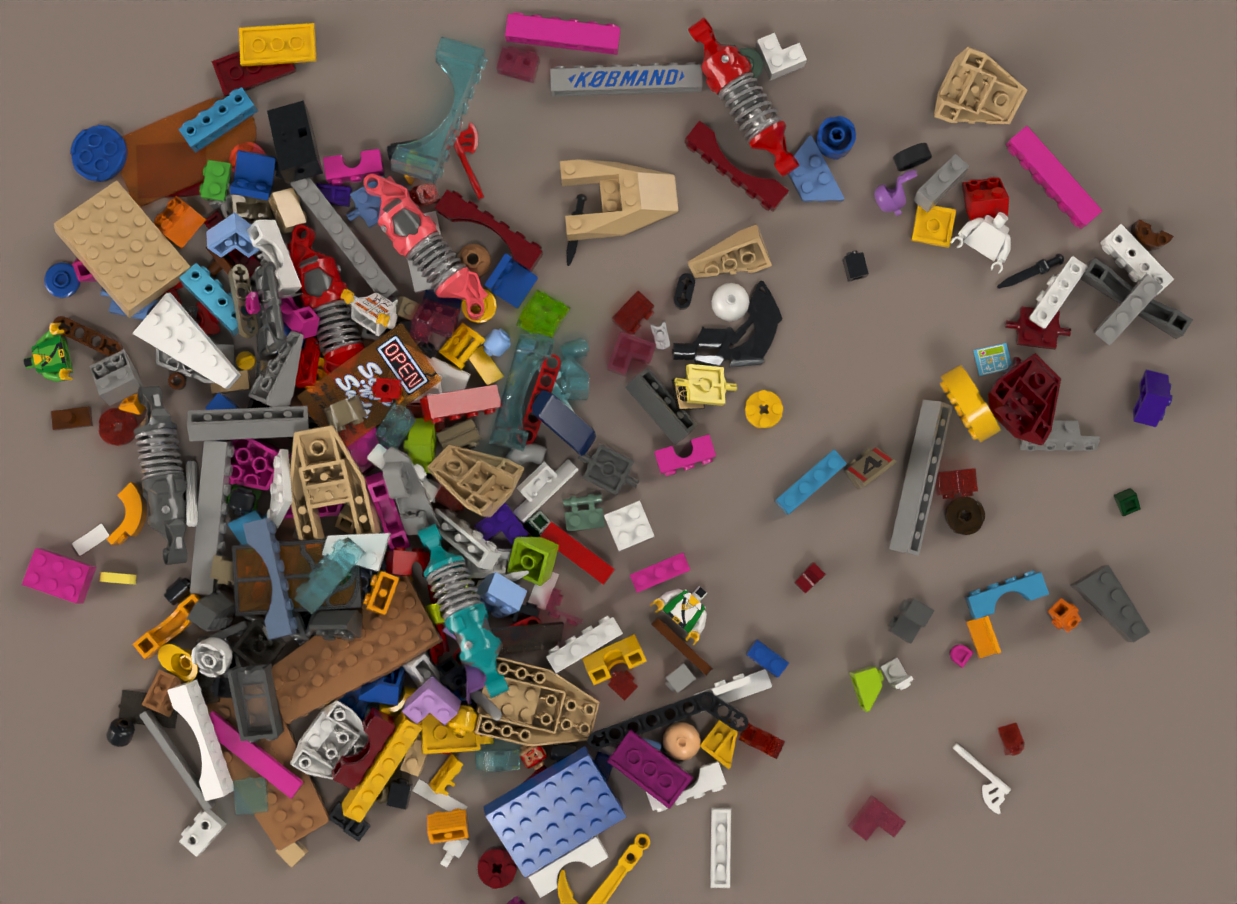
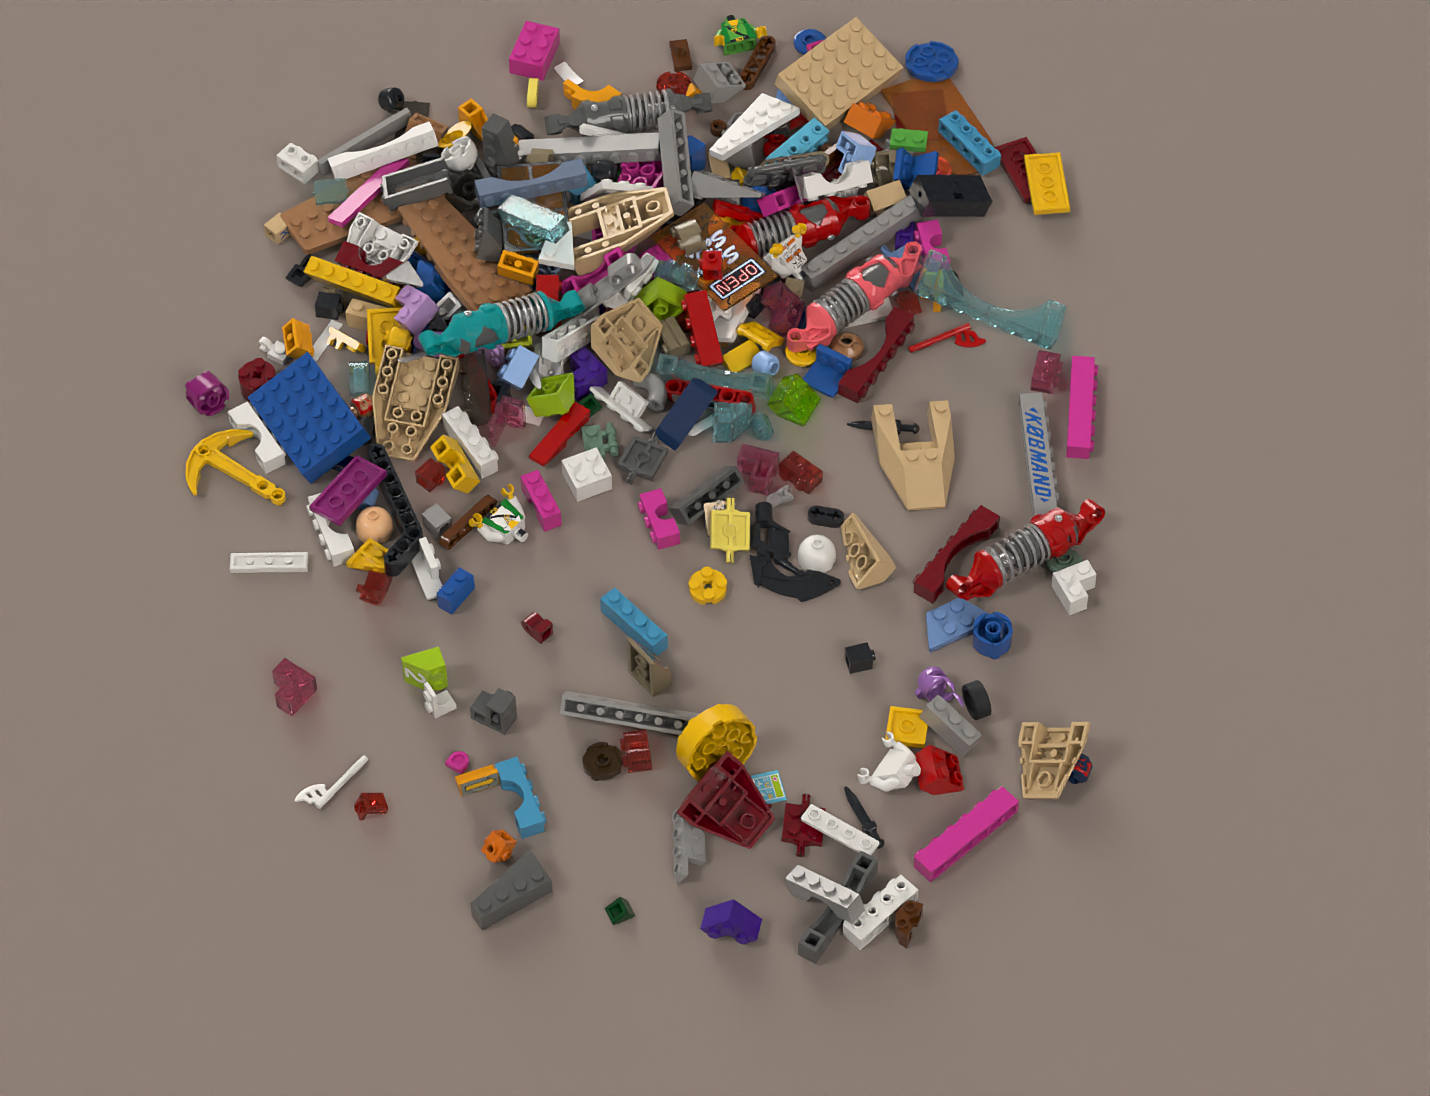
camera: 85 degrees right, 30 degrees down
none -> slope [382,261,423,288]

